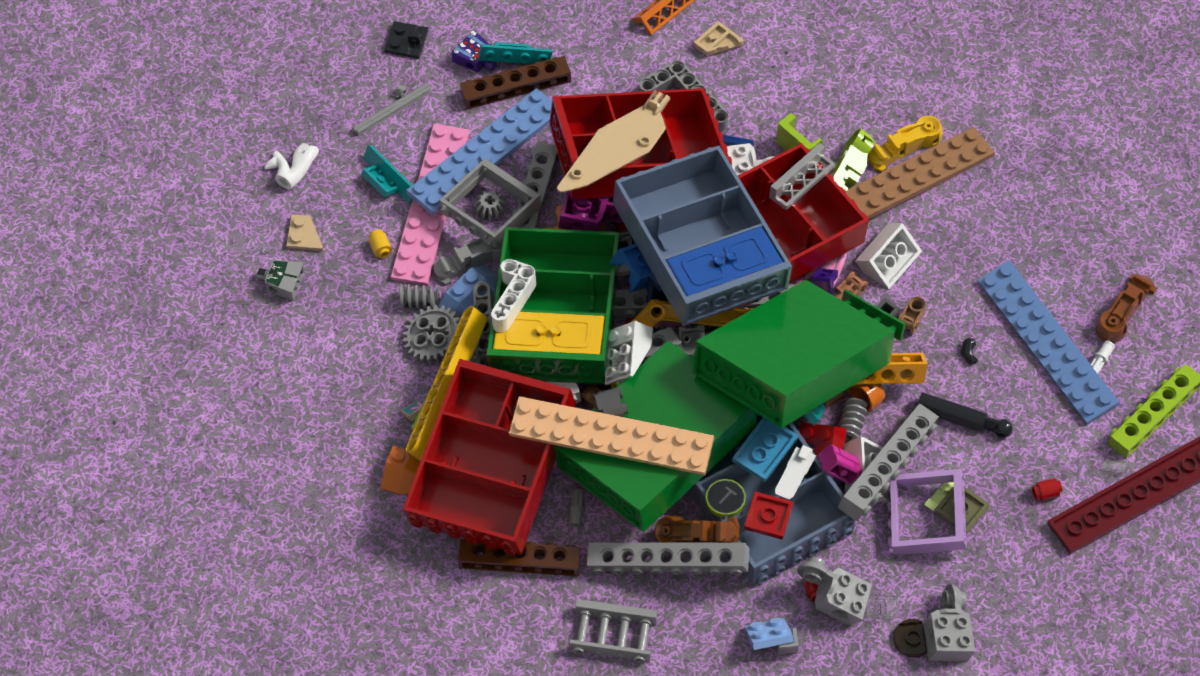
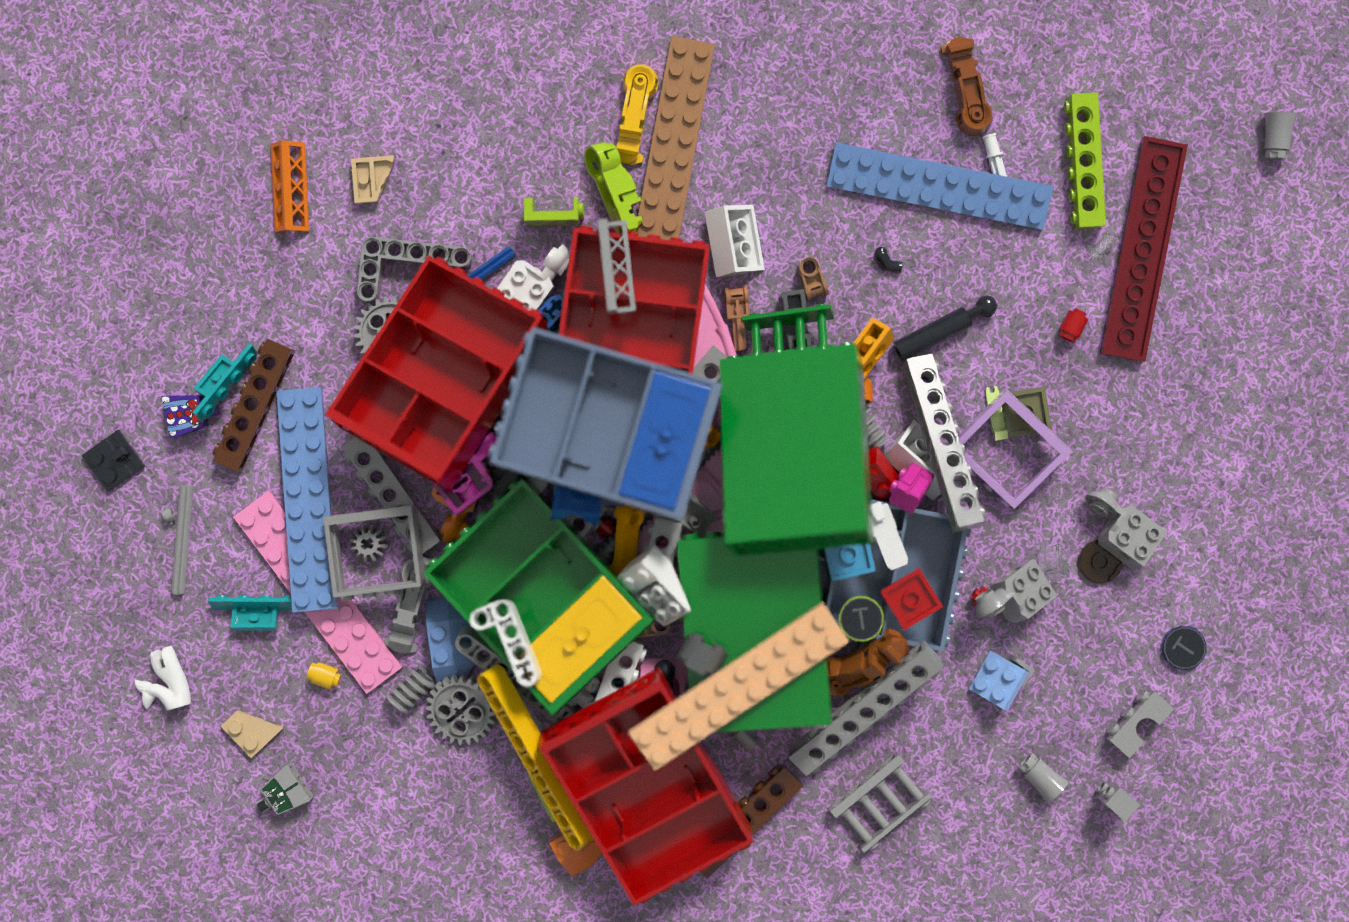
camera: 50 degrees left, 30 degrees up
tile [401,401,423,421] -> none
tan wing [557,90,670,193] -> none
dark purple slope [811,268,838,295] -> none

